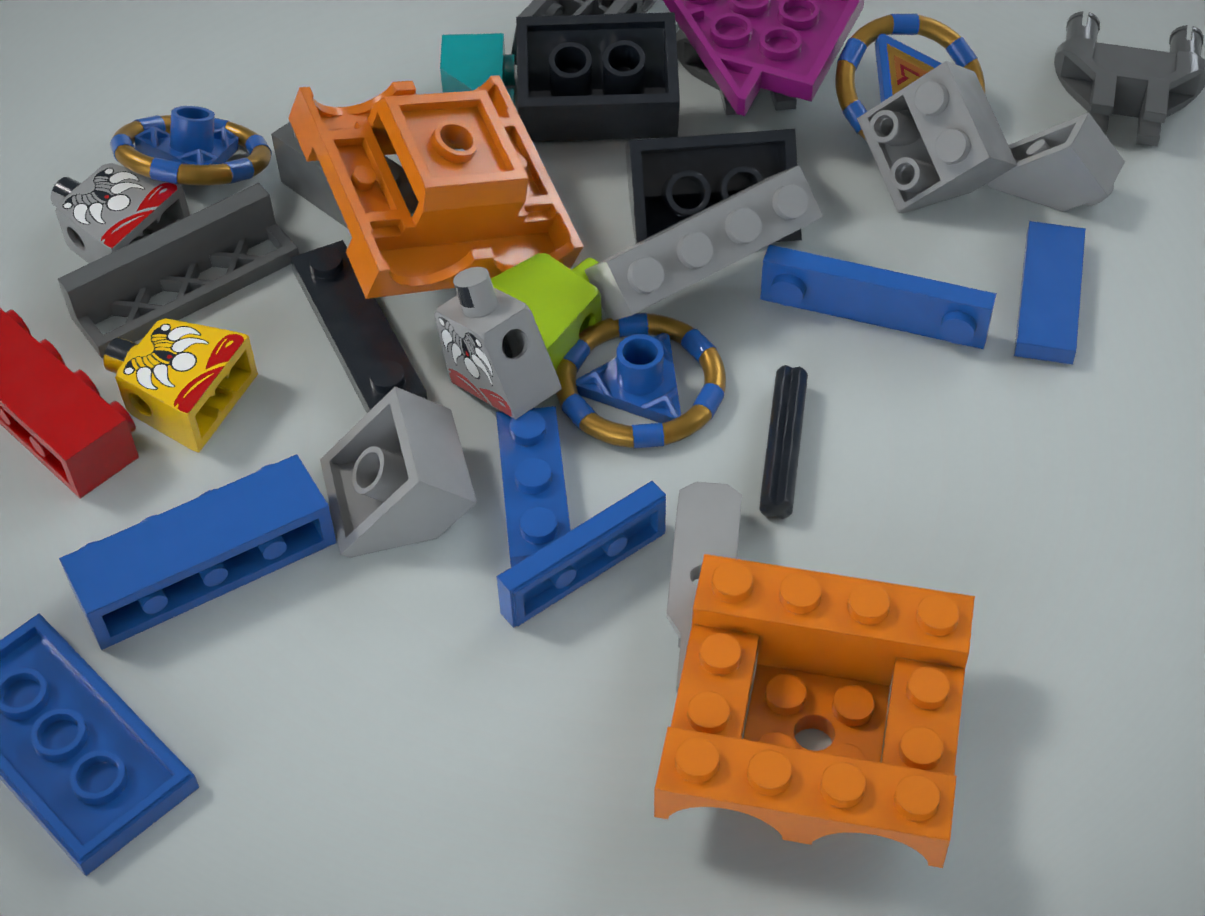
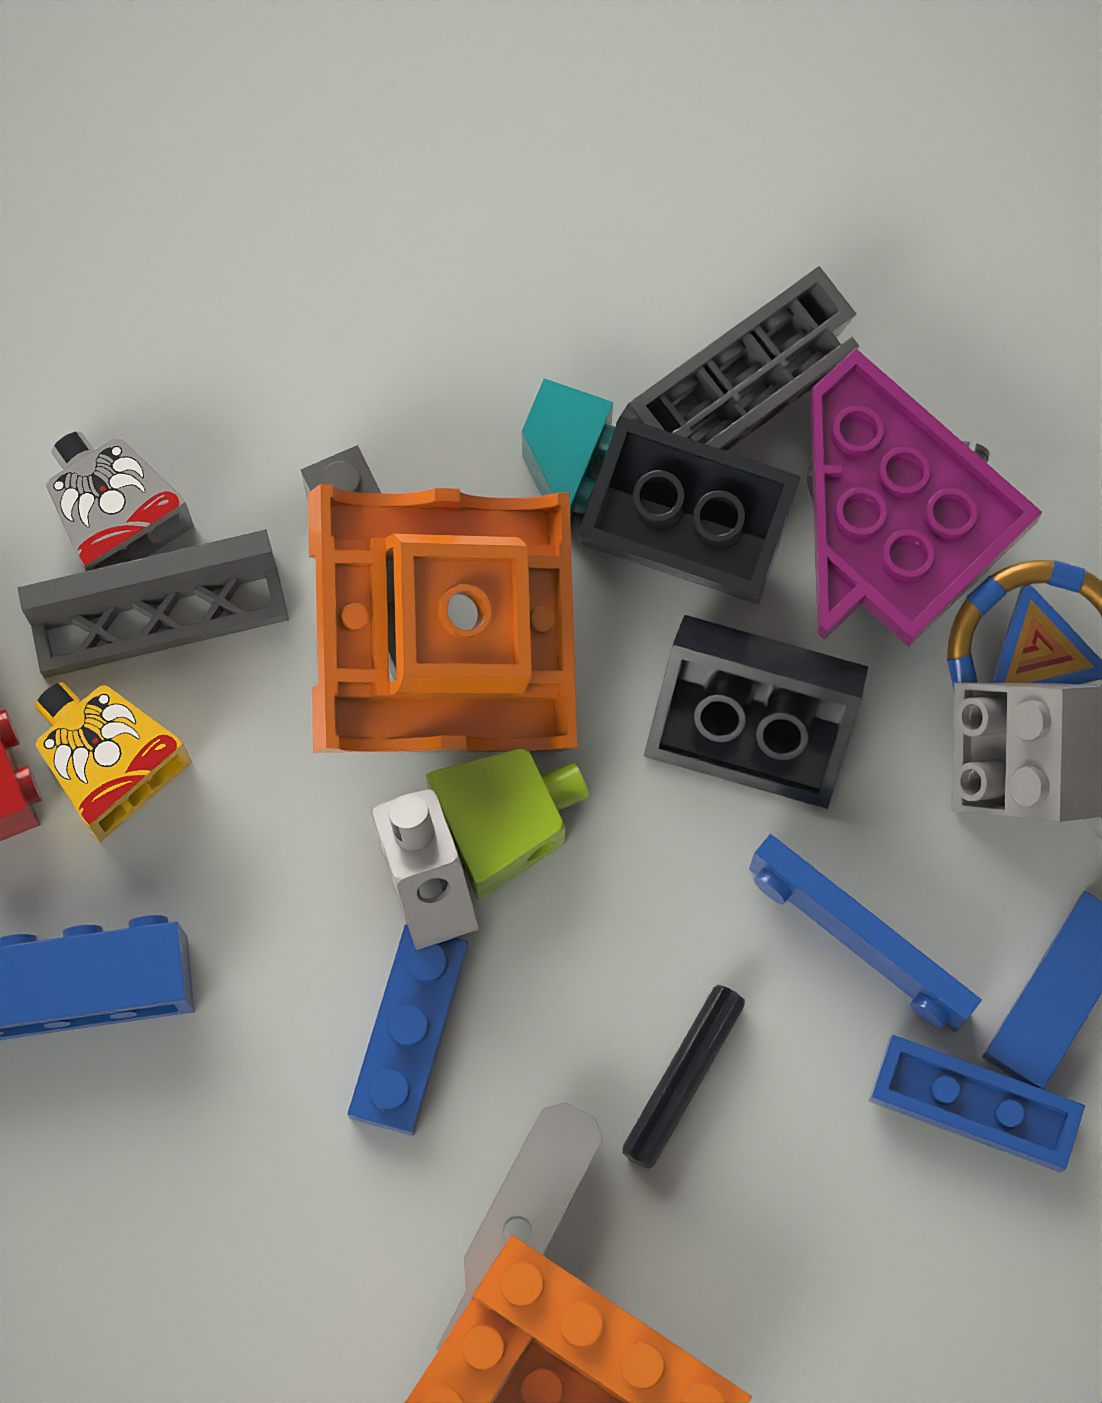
camera: 20 degrees right, 20 degrees up
blue piece [110,106,272,185] -> none
black plate [290,240,428,413] -> none
light grey slope [320,387,477,558] -> none
blue tile [496,481,666,628] -> none
blue piece [556,312,726,449] -> none
light grey brick [584,165,823,320] -> none
none -> blue plate [868,1034,1085,1173]

